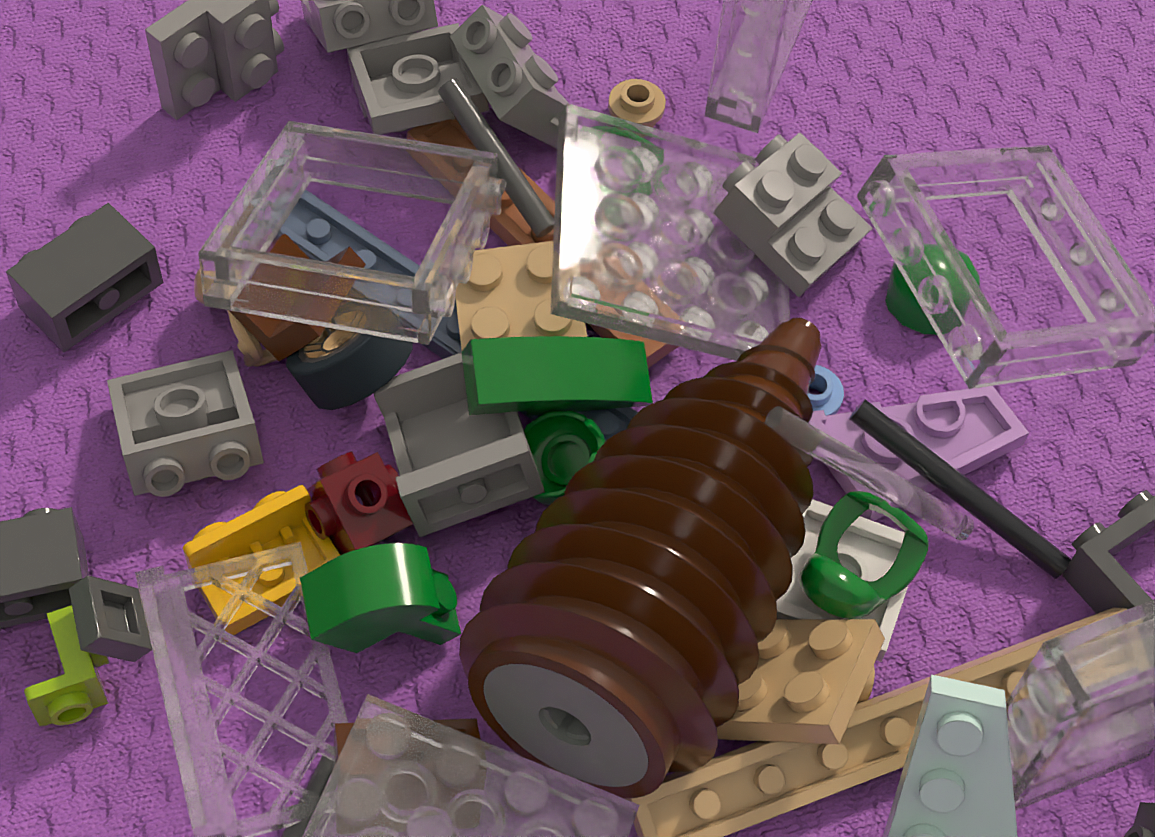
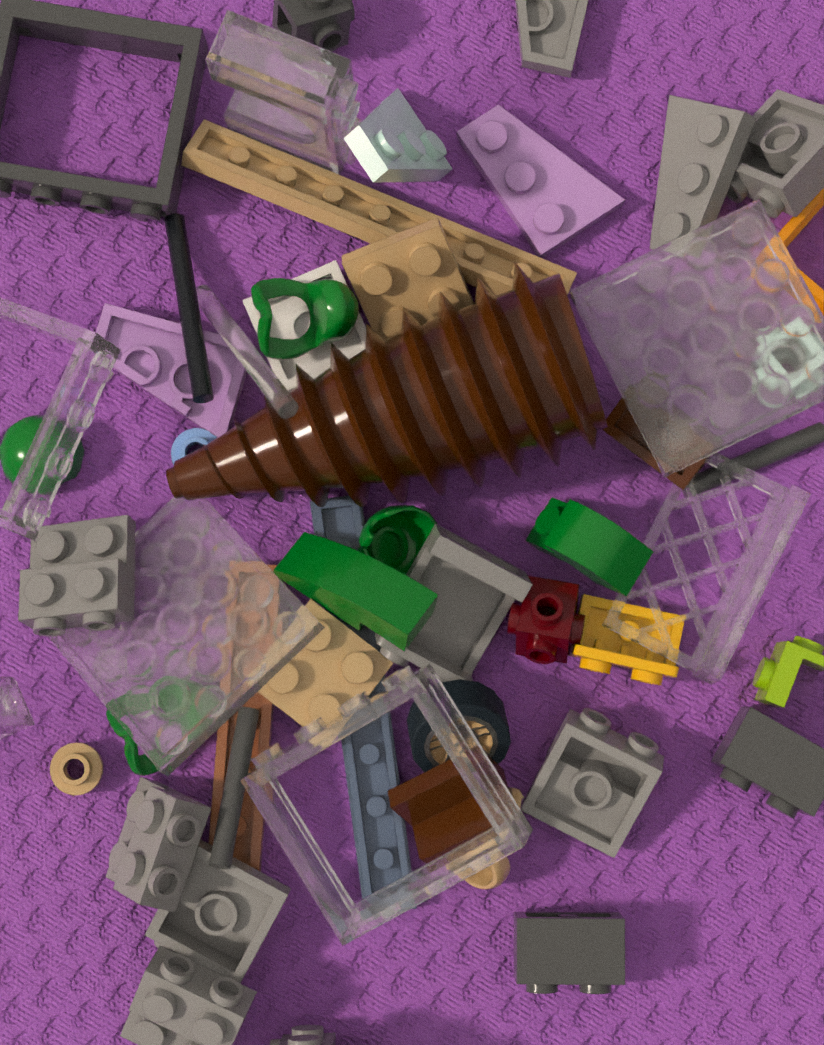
camera: 130 degrees left, 25 degrees up
dark grey plate [69,575,153,662] -> none

